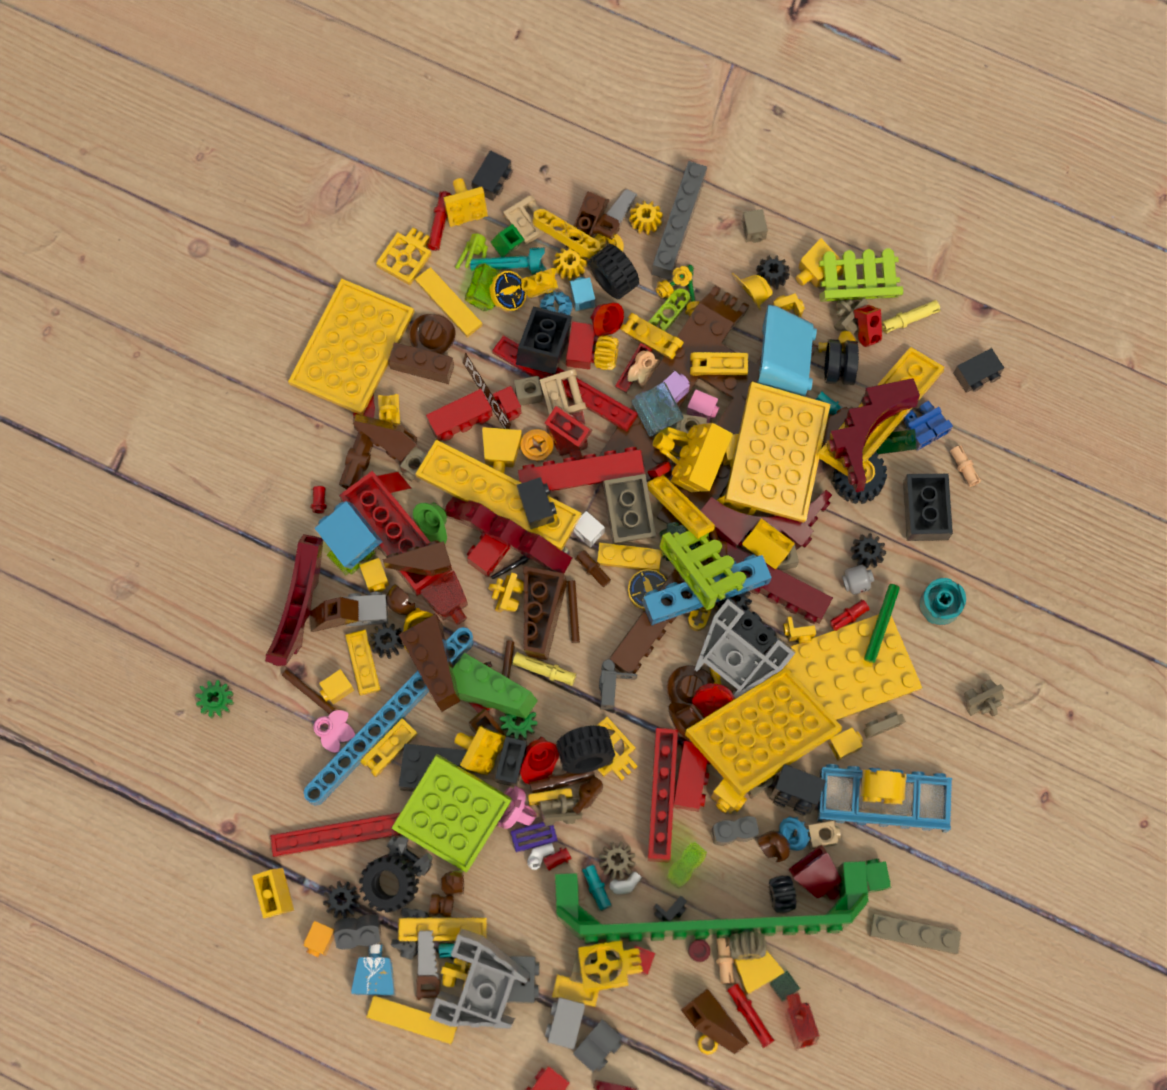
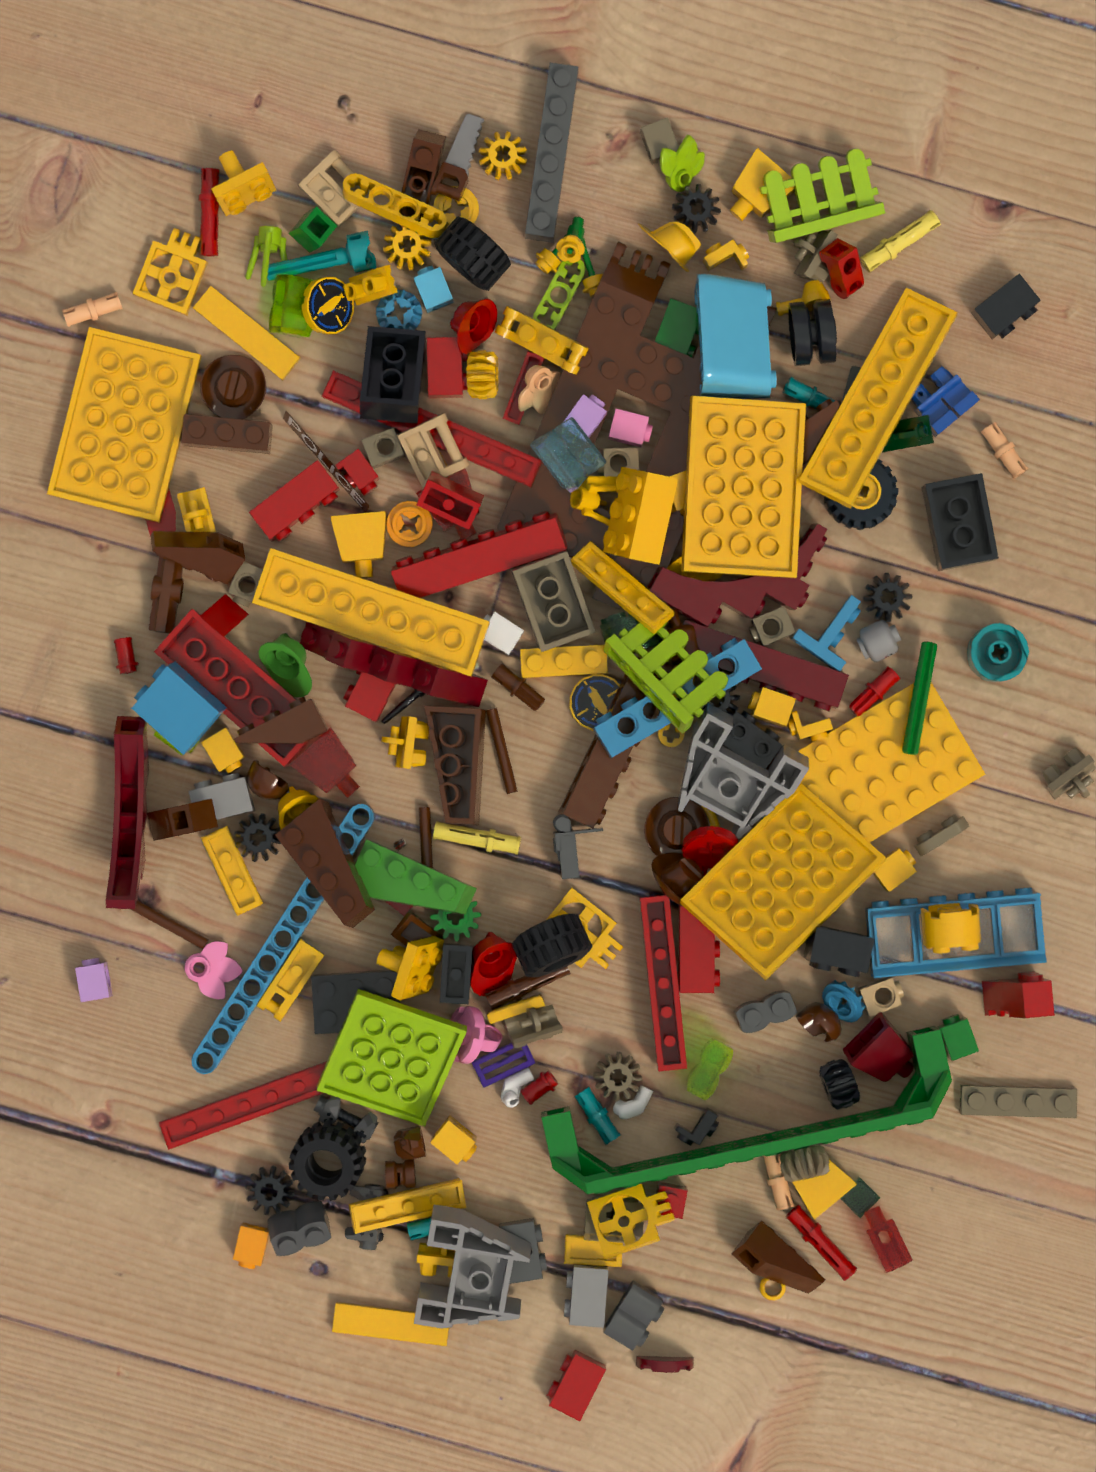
camera: 15 degrees left, 15 degrees up
green gear [195,680,234,719] -> none
yellow brick [252,868,294,919] -> none
yellow brick [319,669,354,705] -> none
dark azure torso [351,944,396,996] -> none
light grey piece [417,930,440,1000] -> none
black brick [471,150,513,201] -> none
black brick [517,477,557,529] -> none
reddish brown piece [573,777,603,814] -> none
red tile [647,461,672,478] -> none
dark red tile [688,940,711,962] -> none
yellow plate [690,352,748,376] -> none
yellow brick [711,779,747,814] -> none
yellow panel [742,518,795,569] -> none
dark red arch [827,378,920,492] -> none
none -> light nougat pin [62,292,123,327]
none -> lavender brick [75,958,113,1002]
none -> yellow brick [430,1115,477,1165]
none -> green brick [655,298,699,357]
none -> lime plate [660,135,705,192]
none -> yellow brick [747,687,796,727]
none -> dark azure bracket [791,595,861,672]
none -> red wedge [982,971,1055,1018]

